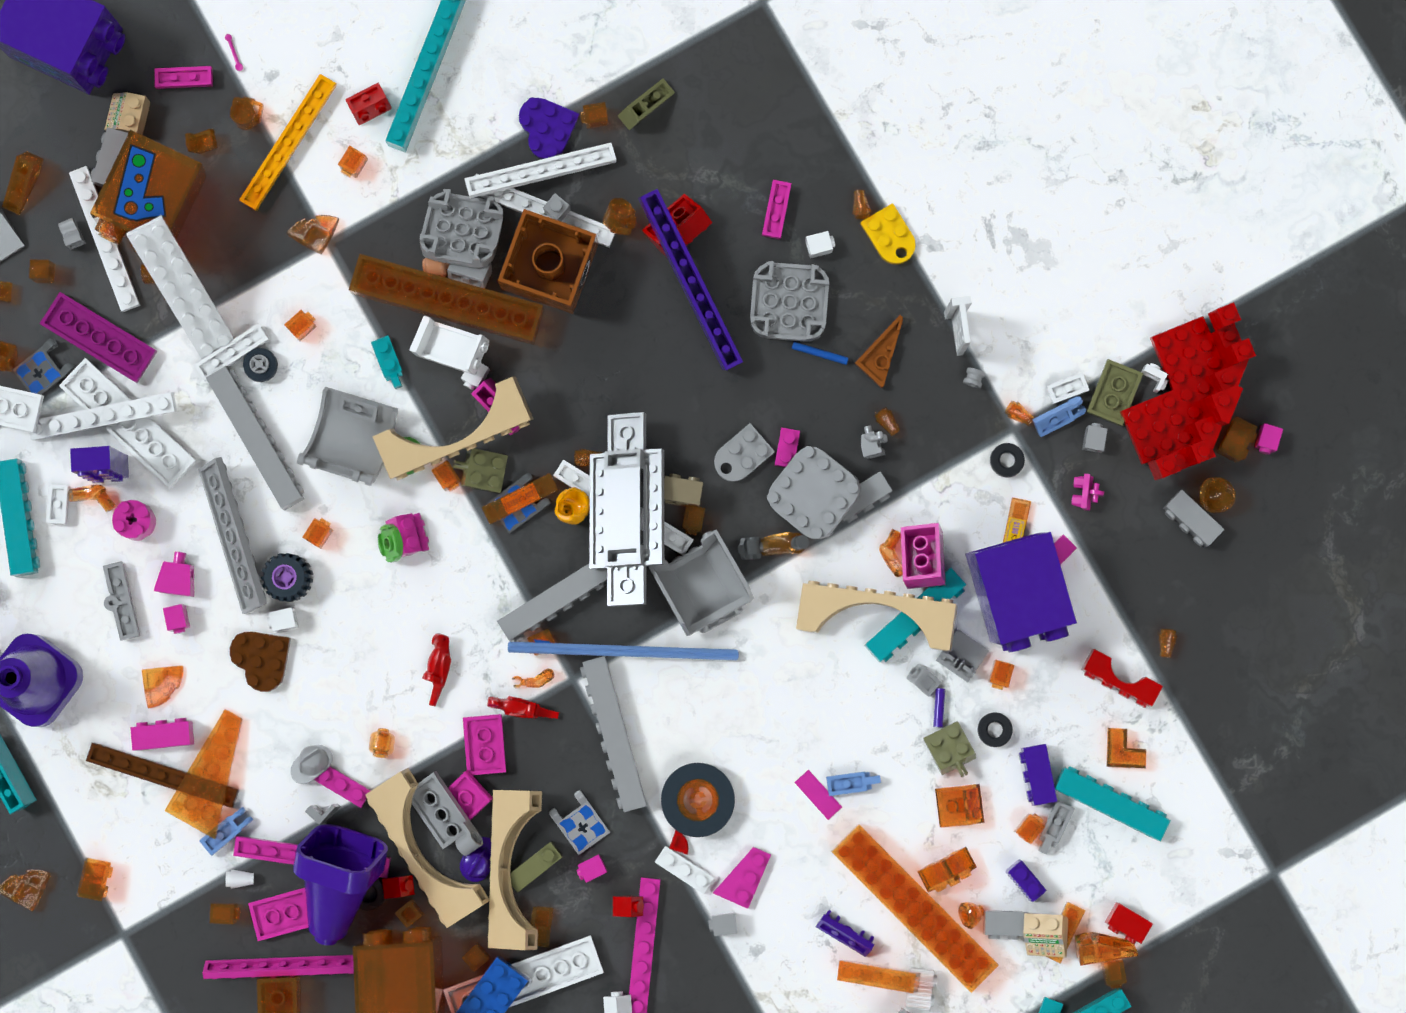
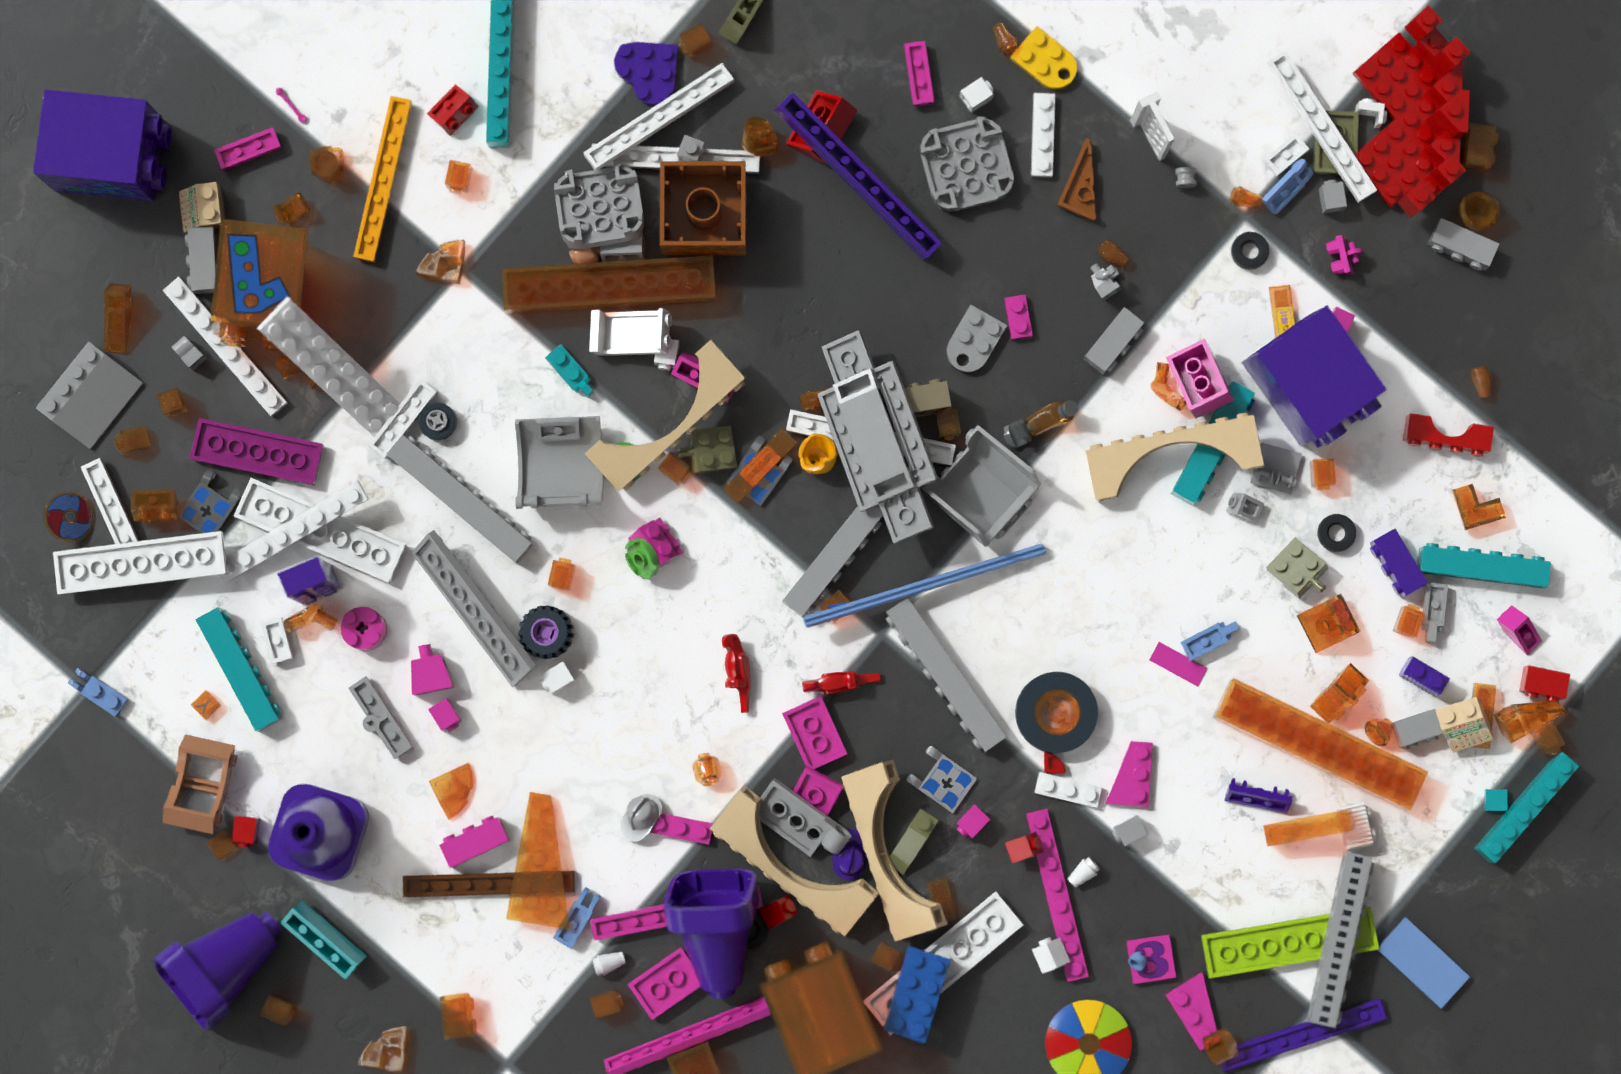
camera: 20 degrees left, 0 degrees up
reddish brown plate [230,632,291,692] -> none
clear orange brick [284,310,317,341] -> none
light grey panel [305,804,341,825] -> none
clear orange brick [395,899,425,928] -> none
clear orange arm [512,668,554,688] -> none
light grey plate [767,446,861,539] -> none
blue bar [792,342,848,365] -> none
dark purple piece [933,688,945,728] -> none
dark pink brick [1254,423,1283,455] -> none
none -> white plate [1031,93,1055,178]
none -> white cone [1068,857,1100,888]
none -> white plate [1267,50,1377,203]
none -> dark pink slope [1496,605,1542,655]

